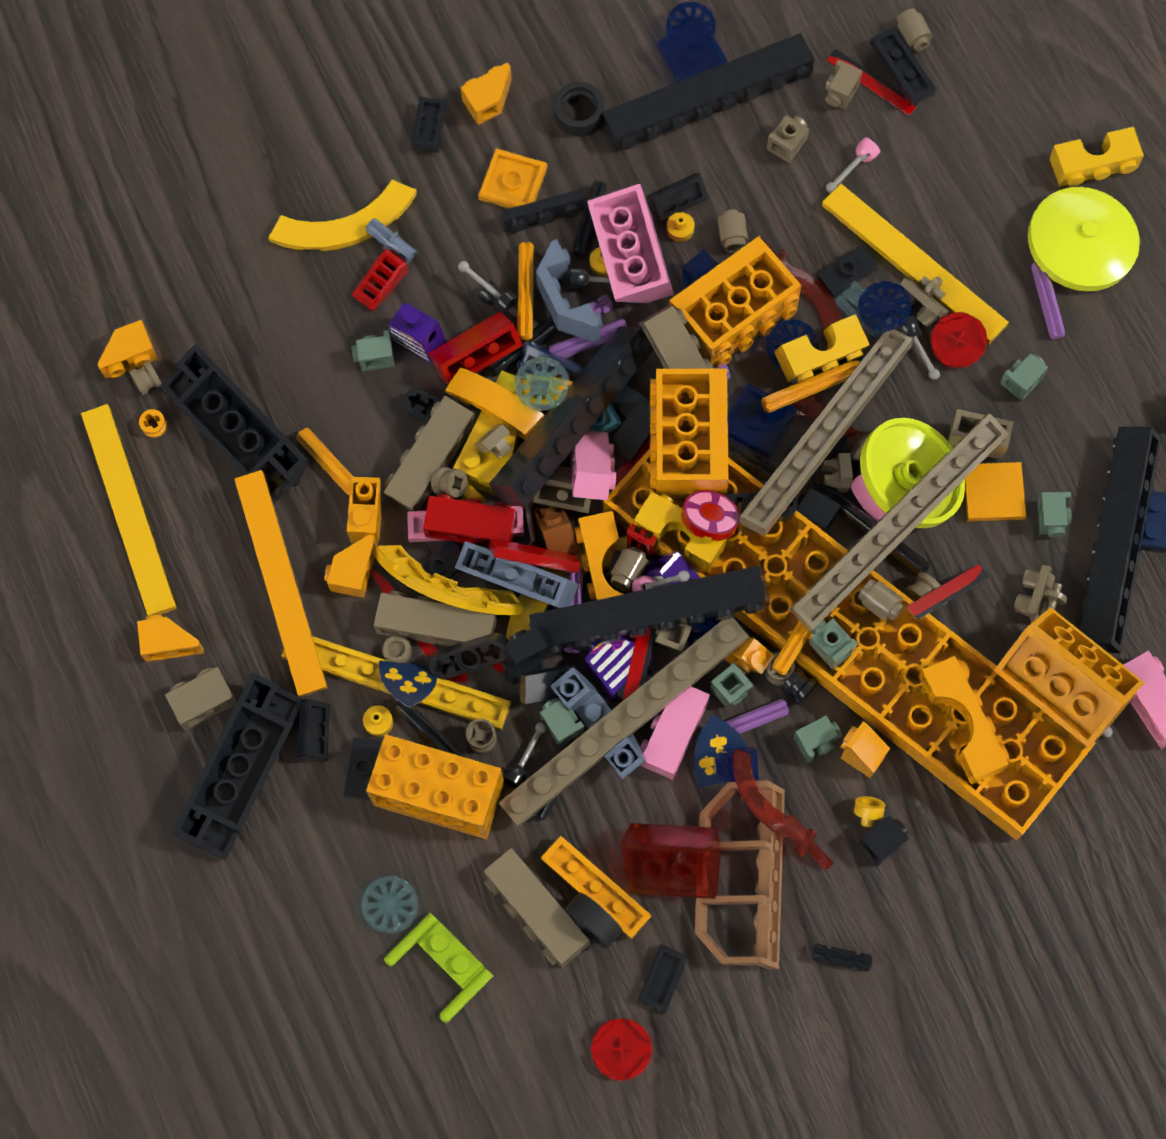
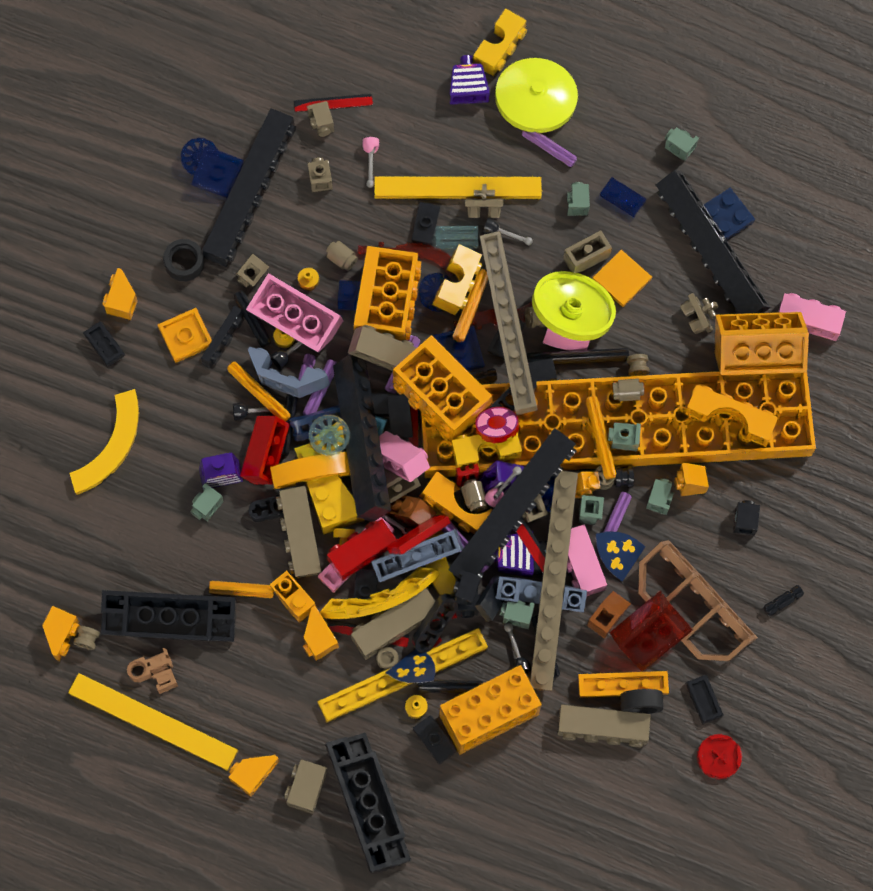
camera: 50 degrees left, 0 degrees up
light orange bush [139,409,167,438] -> none
light orange tile [234,470,328,697] -> none
black plate [298,699,330,763] -> none
red slope [352,249,409,312] -> none
clear light blue wheel [361,876,419,934] -> none
sand blue axle [366,218,417,264] -> none
lime plate [384,912,493,1022] -> none
dark tan wheel [431,467,468,498] -> none
hinge [458,261,517,314] -> none
dark tan wheel [466,719,497,754] -> none
dark tan tile [474,424,512,458] -> none
black plate [649,172,709,222] -> none
clear blue brick [713,747,759,783] -> none
clear red sword [733,748,834,870] -> none
dark tan plate [789,413,1009,631] -> none
dark tan tile [822,453,853,493] -> none
yellow tile [854,796,885,827] -> none
clear blue wheel [858,281,911,332] -> none
black plate [870,27,936,106] -> none
dark tan brick [897,9,933,51] -> none
red sticker [907,565,989,619] -> none
red tile [931,312,987,369] -> none
sand green brick [1037,492,1072,538] -> none
none -> medium nougat piece [127,648,178,694]
none -> dark tan brick [236,254,269,288]
none -> dark purple torso [450,55,490,104]
none -> dark orange slope [587,591,631,639]
none -> clear blue plate [600,177,646,218]

